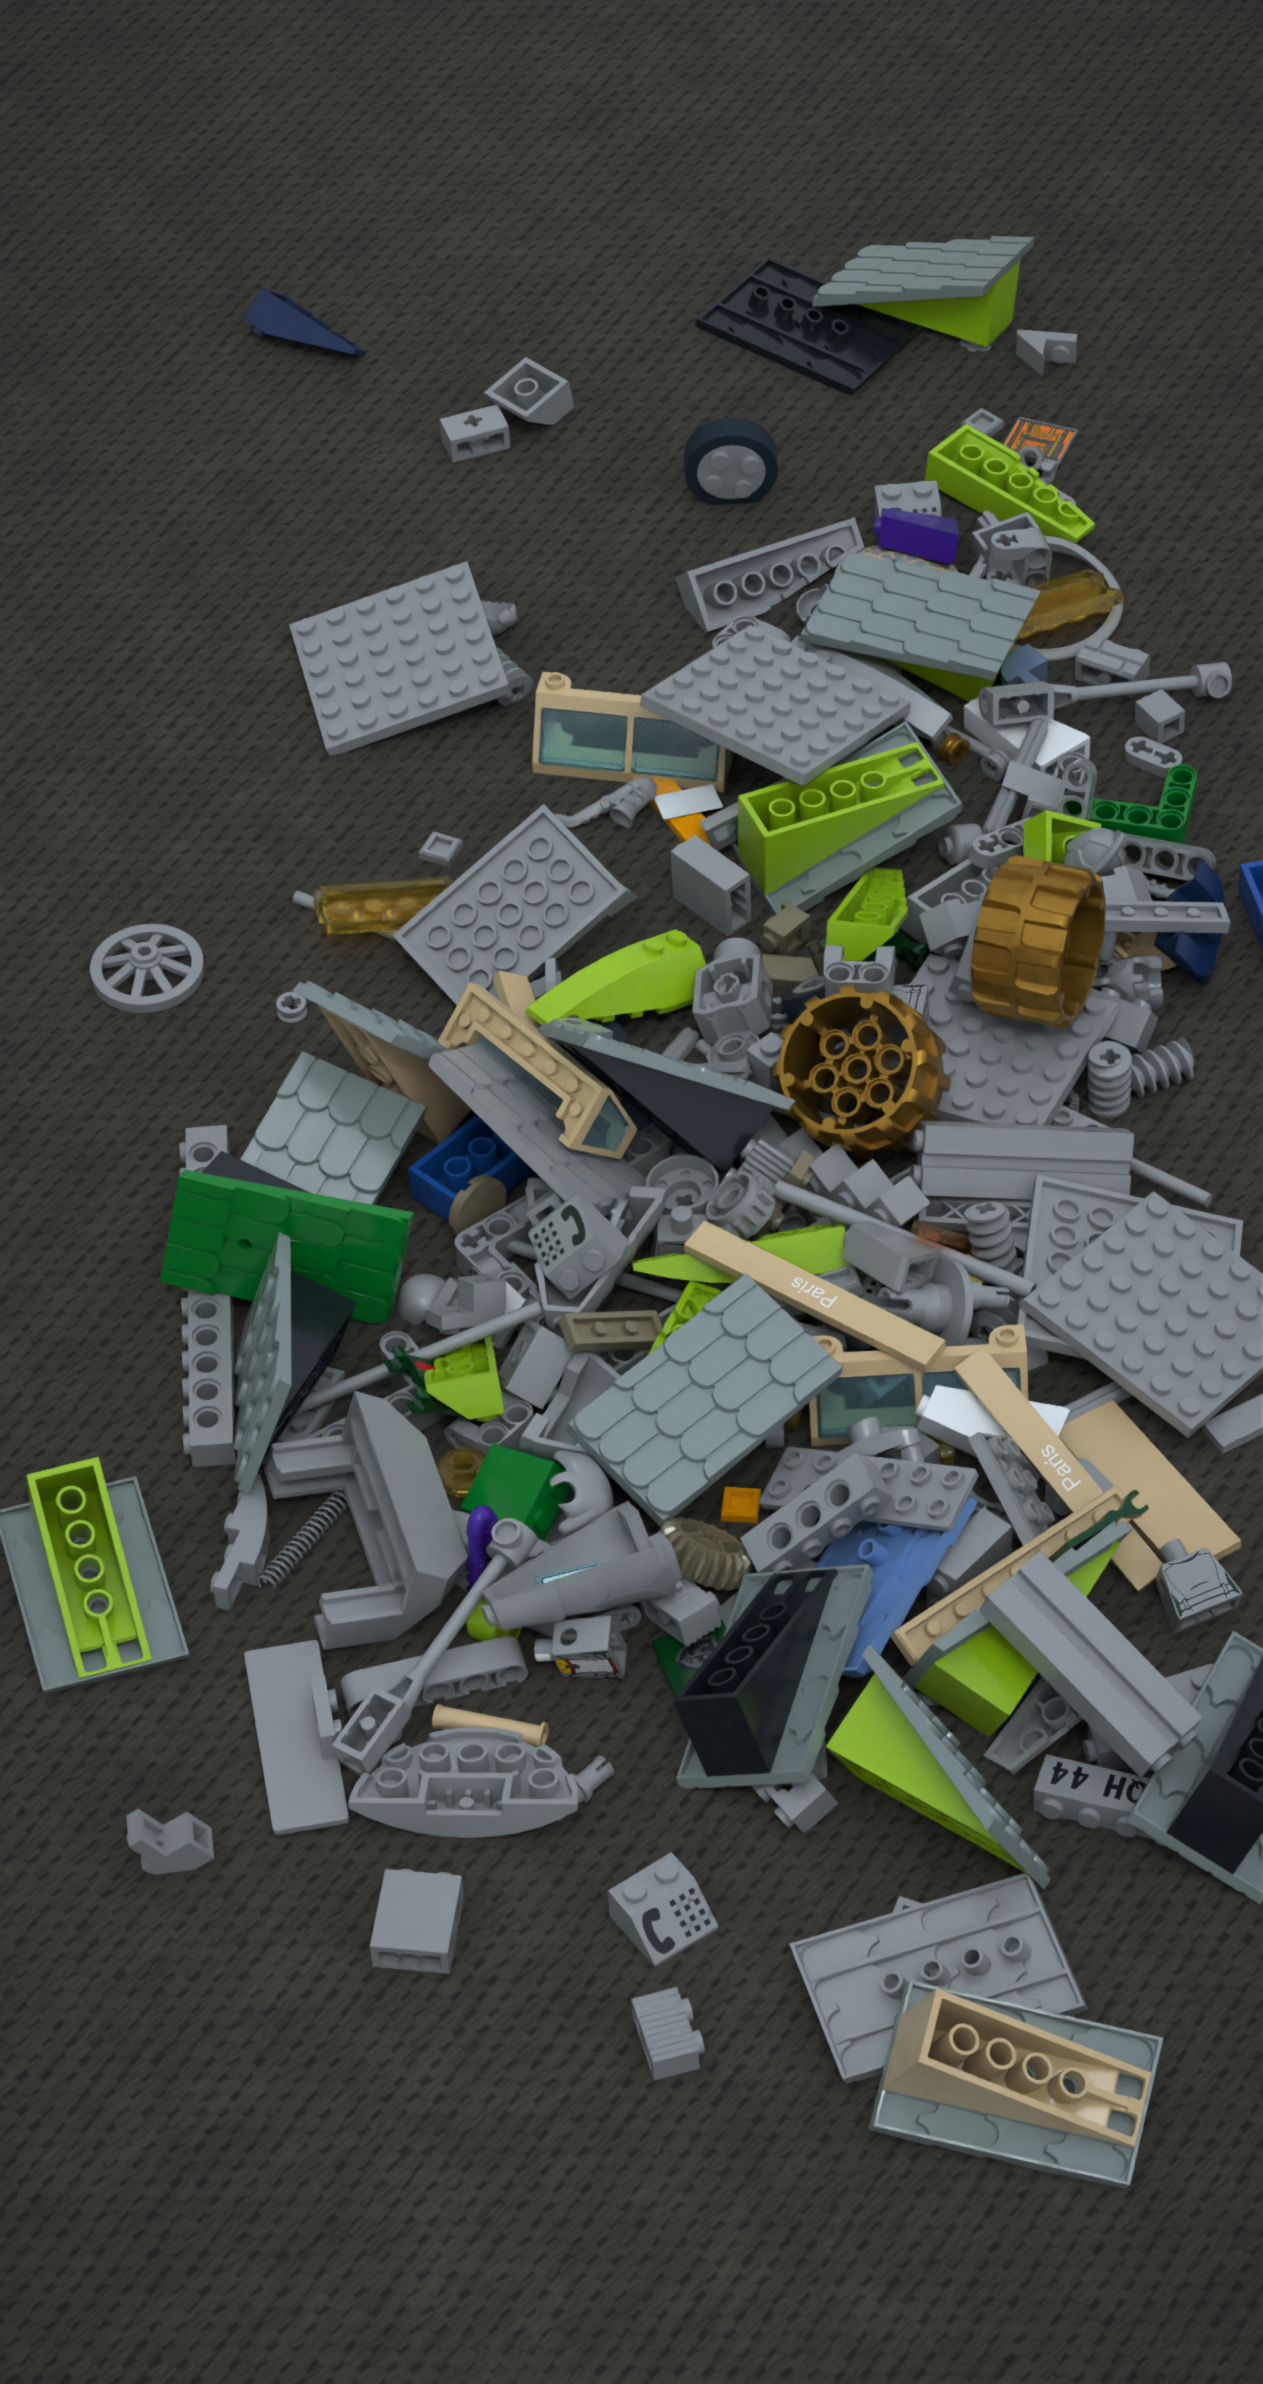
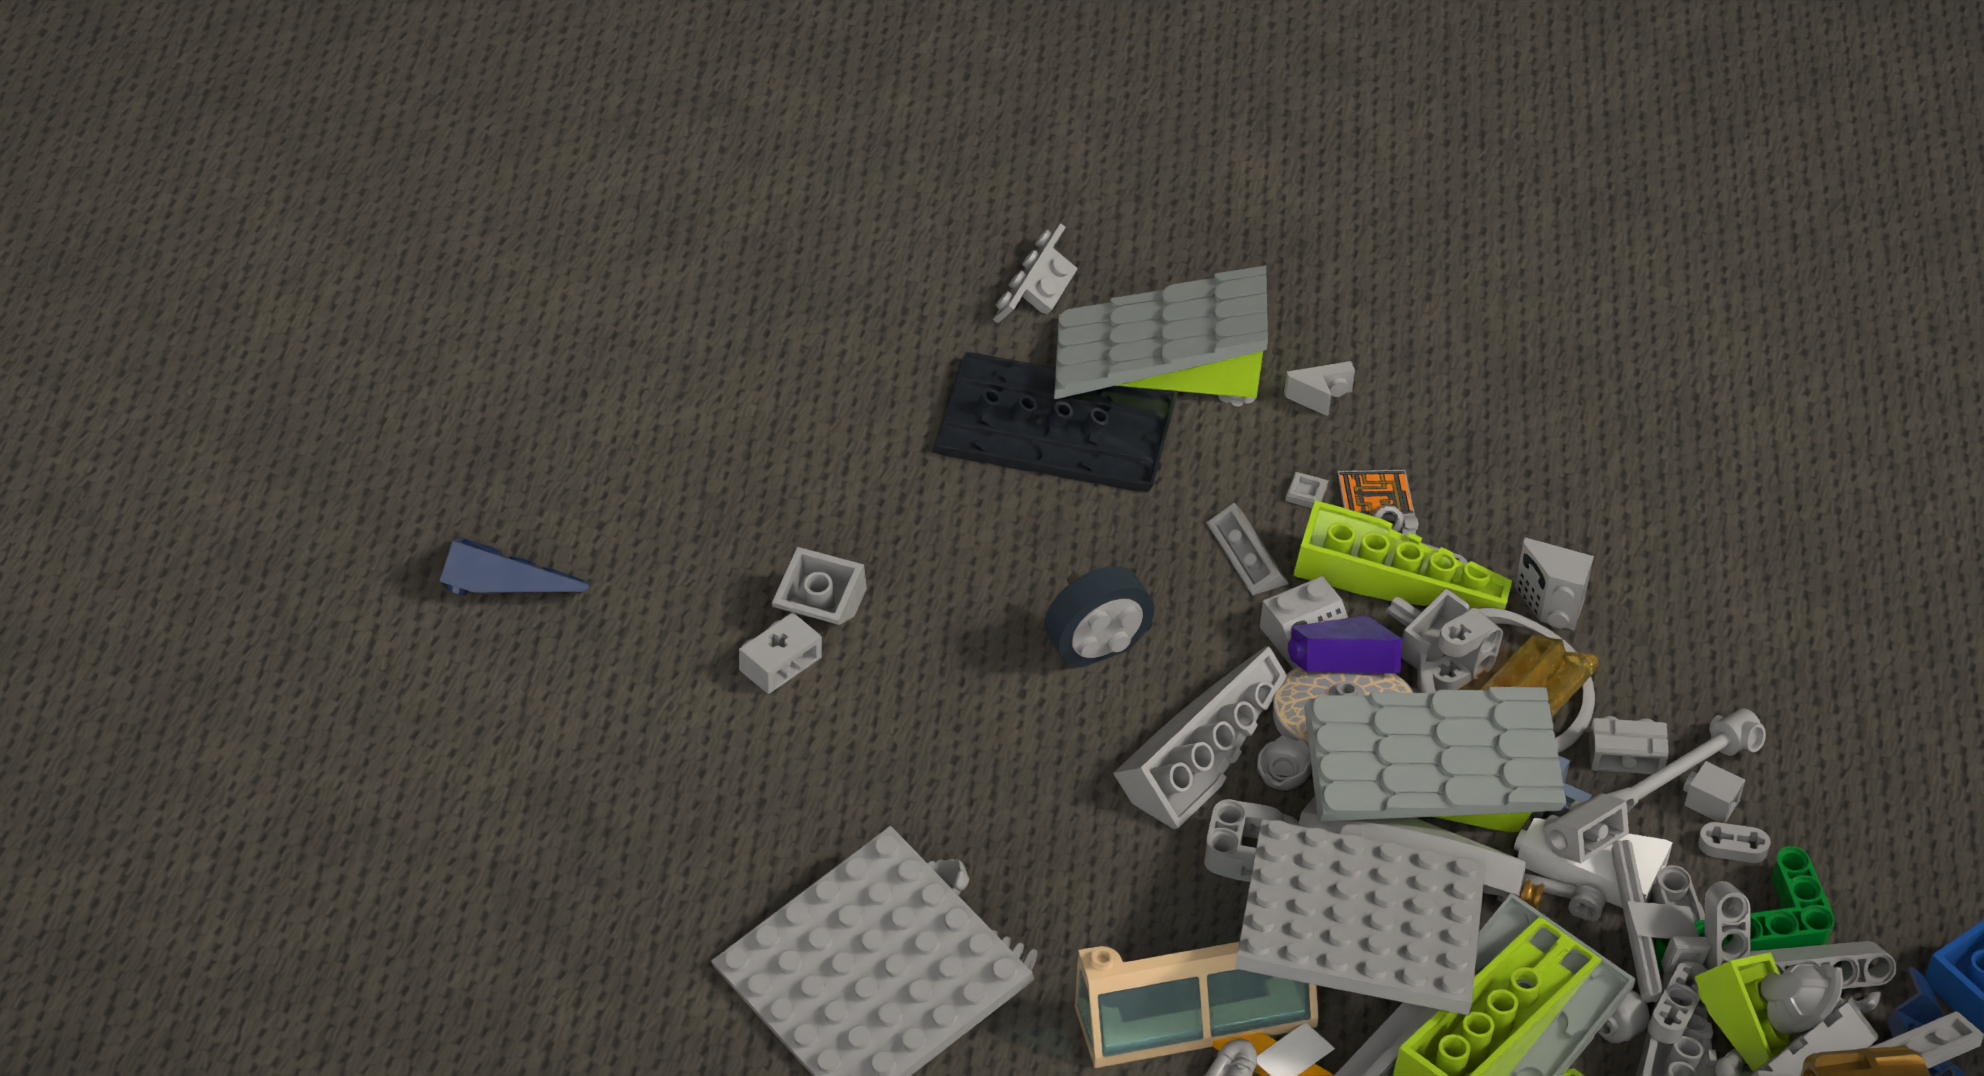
camera: 30 degrees left, 0 degrees up
none -> light grey bracket [993,223,1078,323]
none -> light grey slope [1206,503,1289,595]
none -> light grey slope [1515,538,1594,630]

